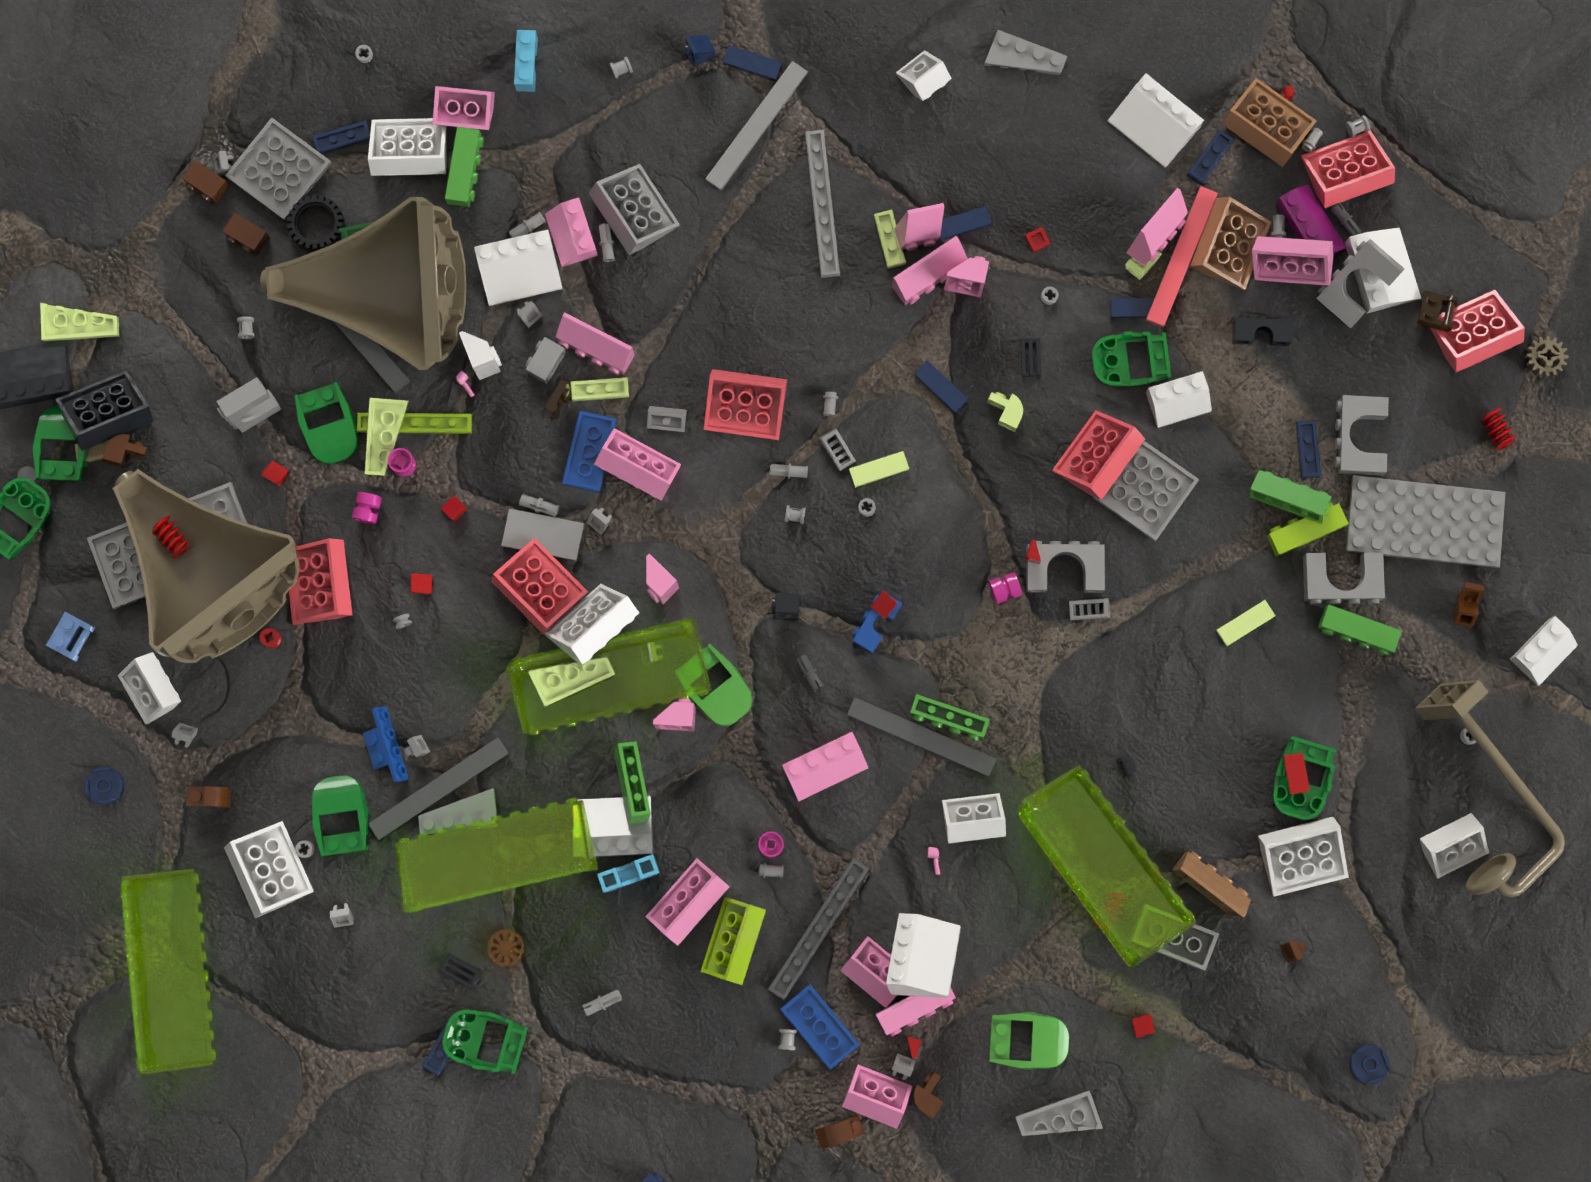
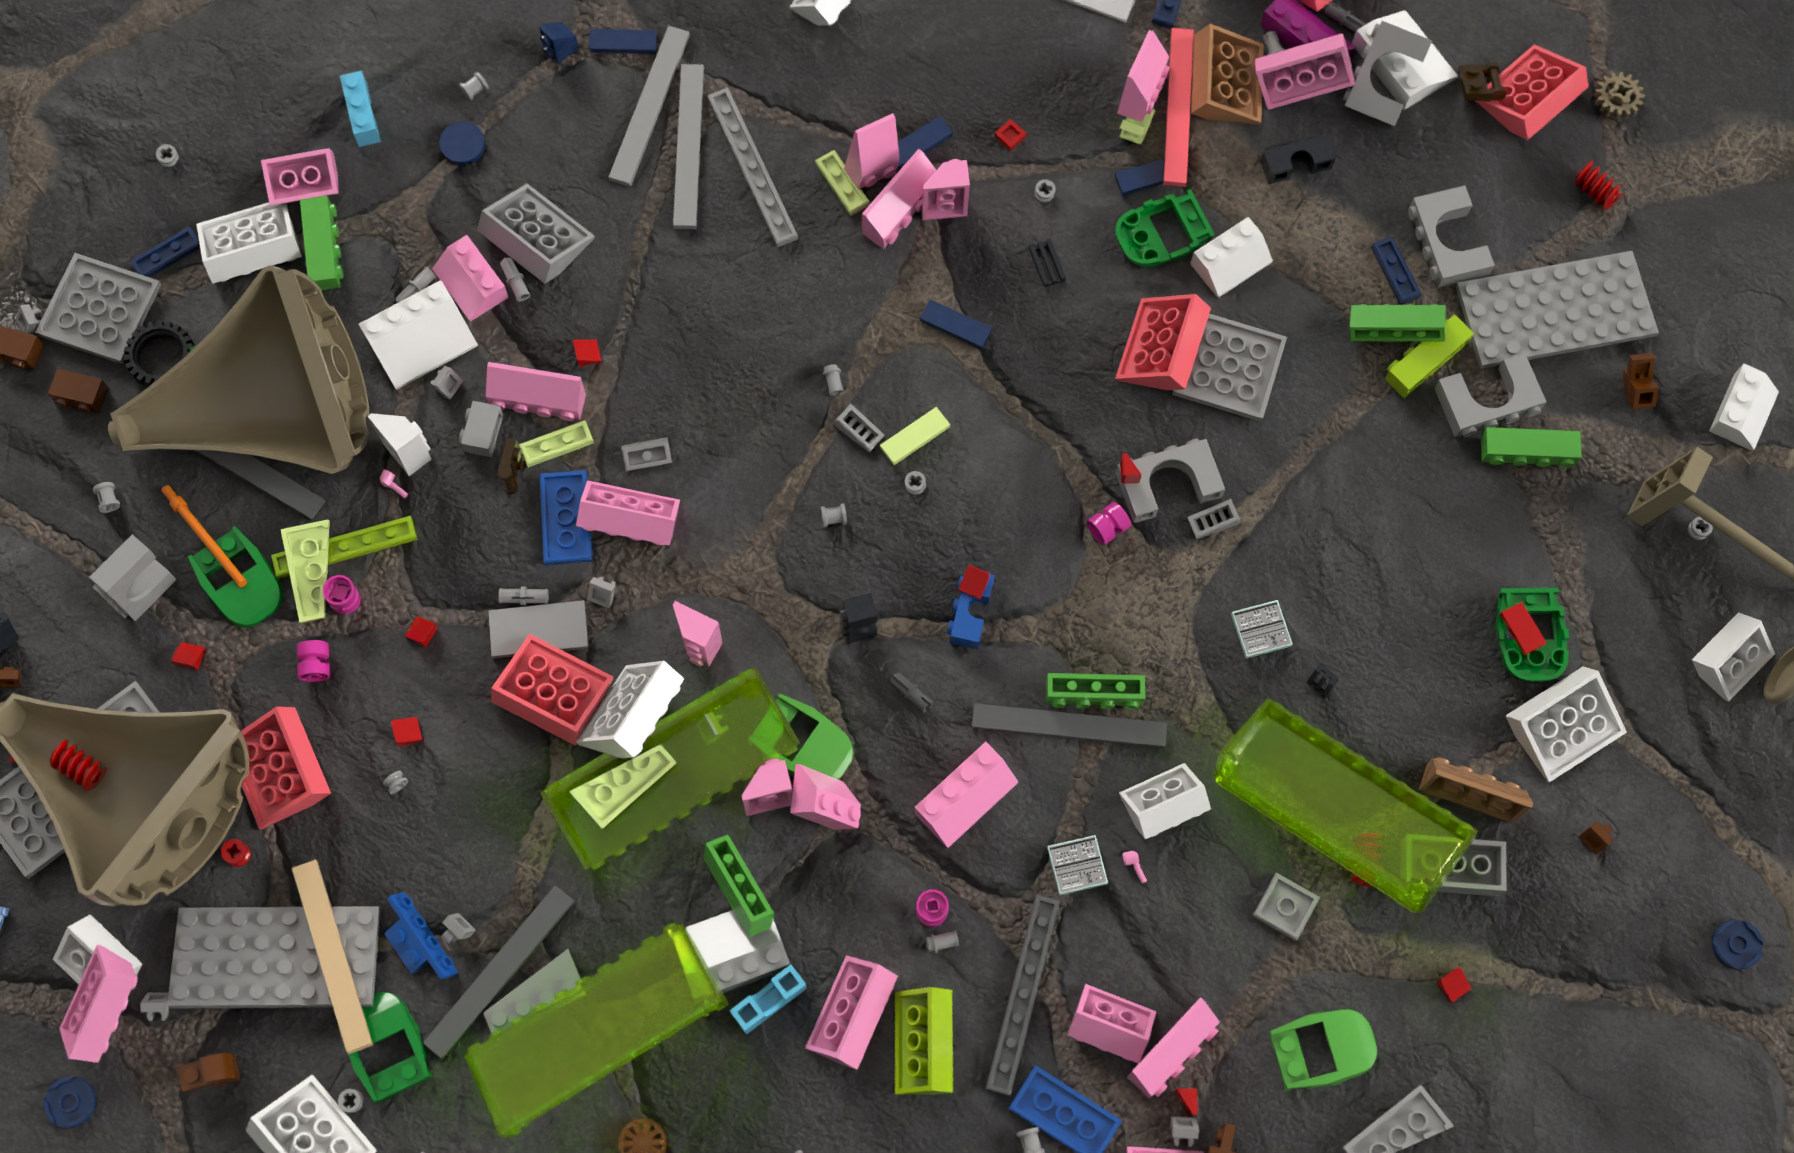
camera: 20 degrees left, 10 degrees down
coral slope [704,369,787,440] -> none
light grey axle [770,463,808,479] -> none
white slope [886,913,961,998] -> none
yellowish green brick [987,392,1023,432] -> none
yellowish green tile [1216,600,1275,647] -> none
none -> bright pink slope [60,945,137,1063]
none -> orange bar [161,485,247,587]
none -> light grey plate [167,906,381,1008]
none -> tan tile [292,860,373,1054]
none -> dark blue tile [439,122,485,166]
none -> red slope [573,340,602,367]
none -> light grey tile [673,64,704,229]
none -> bright pink slope [790,764,861,830]
none -> light grey tile [1047,835,1108,895]
none -> light grey tile [1231,600,1292,659]
none -> light grey tile [1252,873,1320,941]

